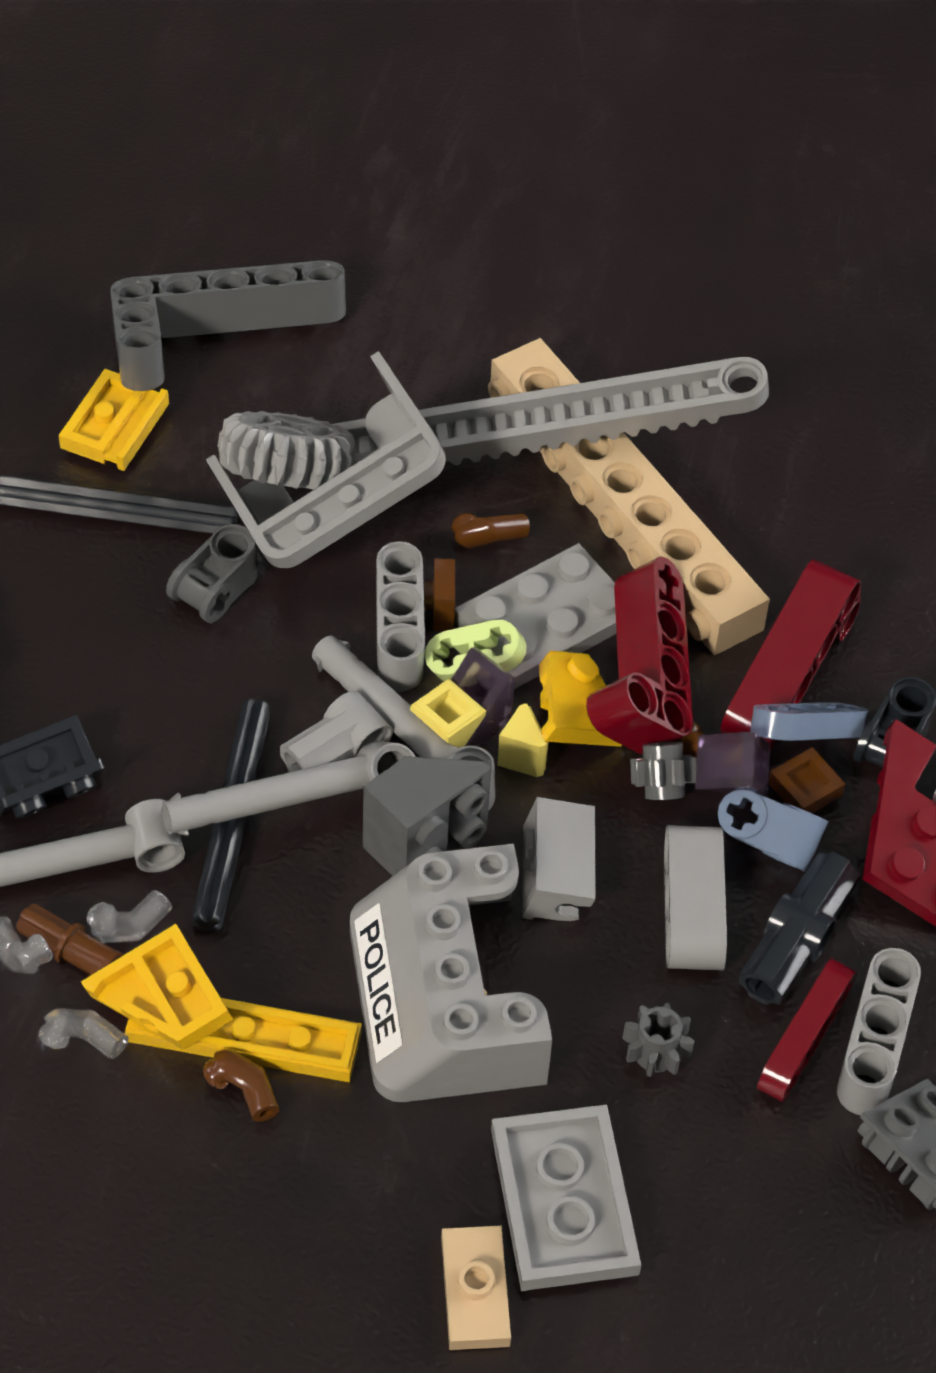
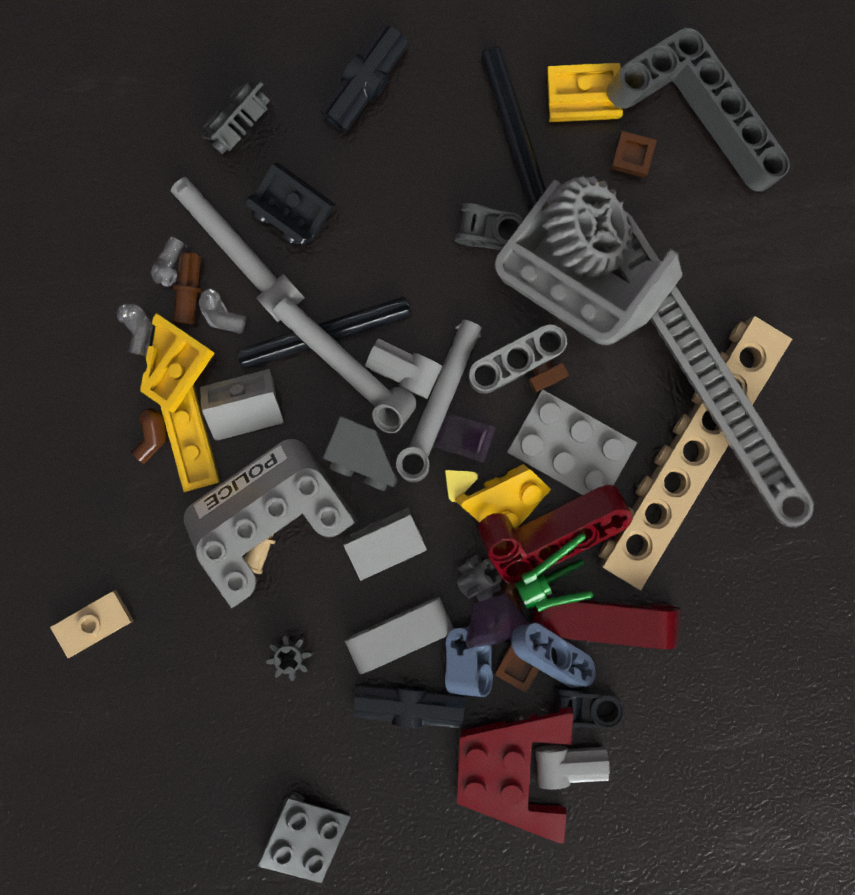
camera: 65 degrees right, 35 degrees up
light yellow slope [410,679,486,748] -> none
yellowish green beam [425,620,527,683] -> none
reddish brown arm [451,512,530,548] -> none
light grey plate [491,1105,641,1291] -> none
dark red beam [757,959,857,1102] -> none
light grey beam [837,948,921,1115] -> none
none -> light grey panel [200,369,284,440]
none -> green plant [515,533,593,612]
none -> reddish brown plate [611,131,657,178]

